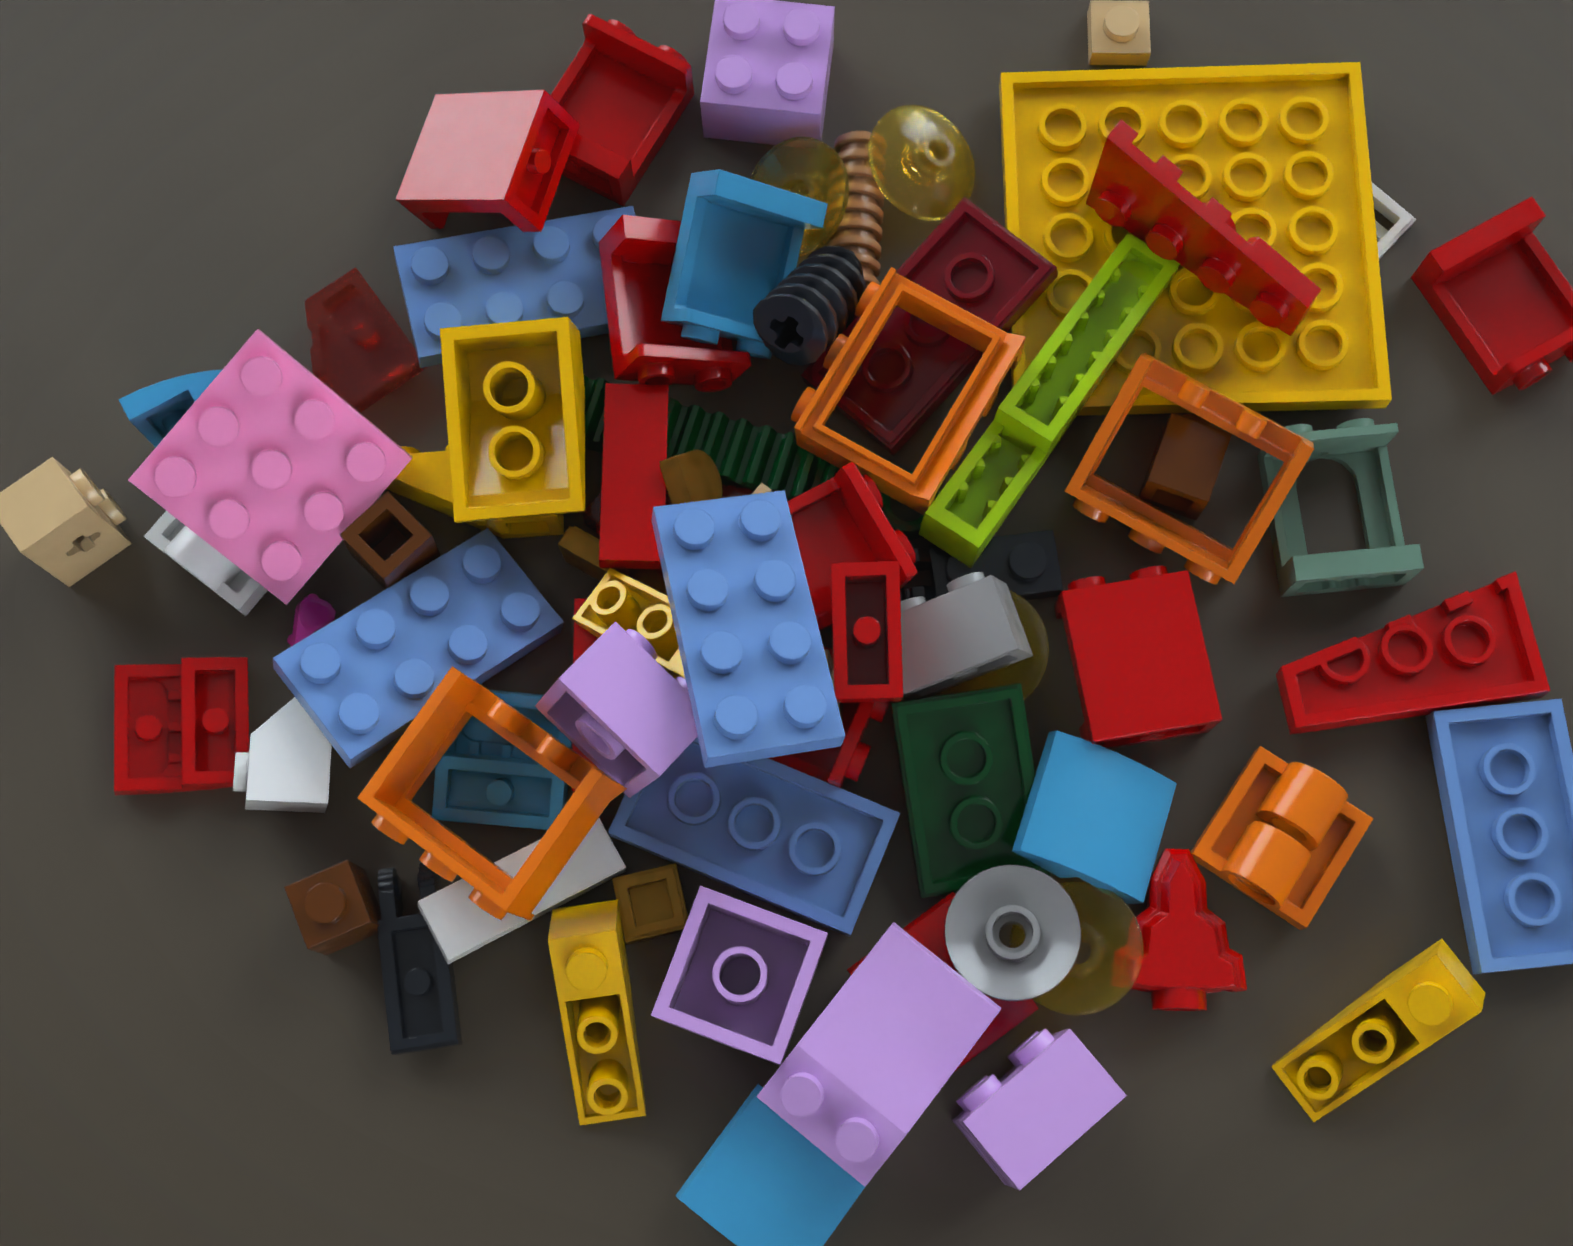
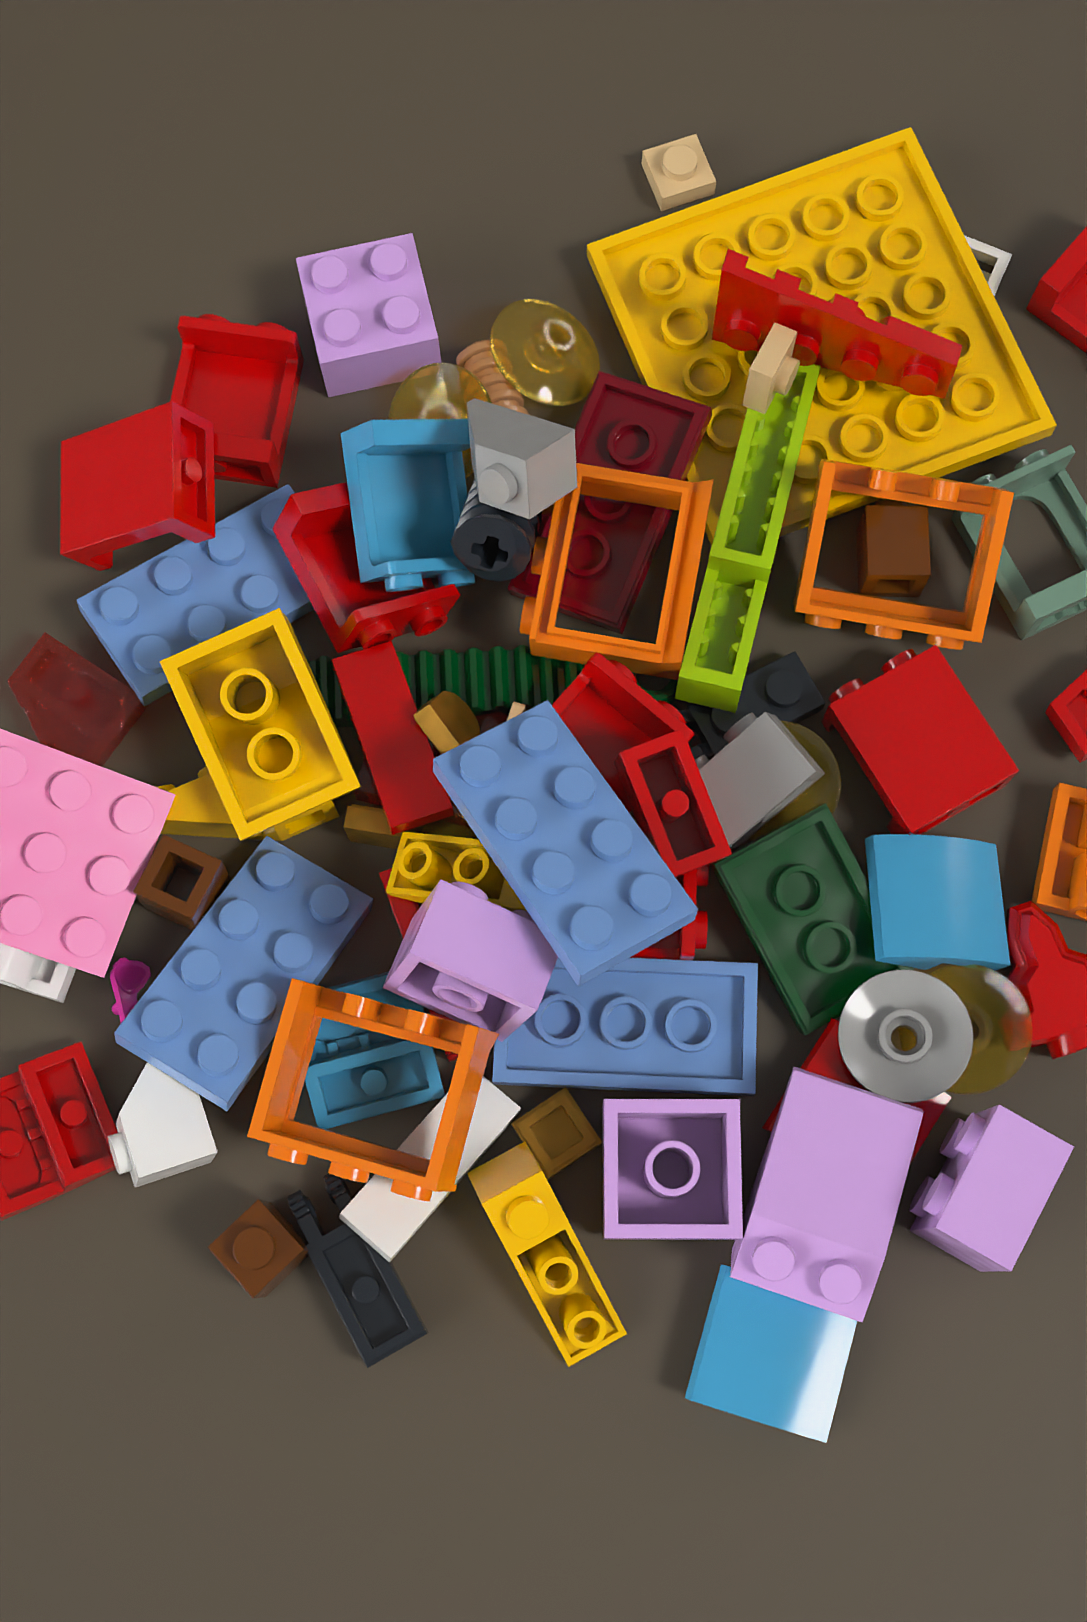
camera: 20 degrees left, 0 degrees up
none -> light grey slope [467,398,577,519]
none -> tan plate [743,323,800,414]

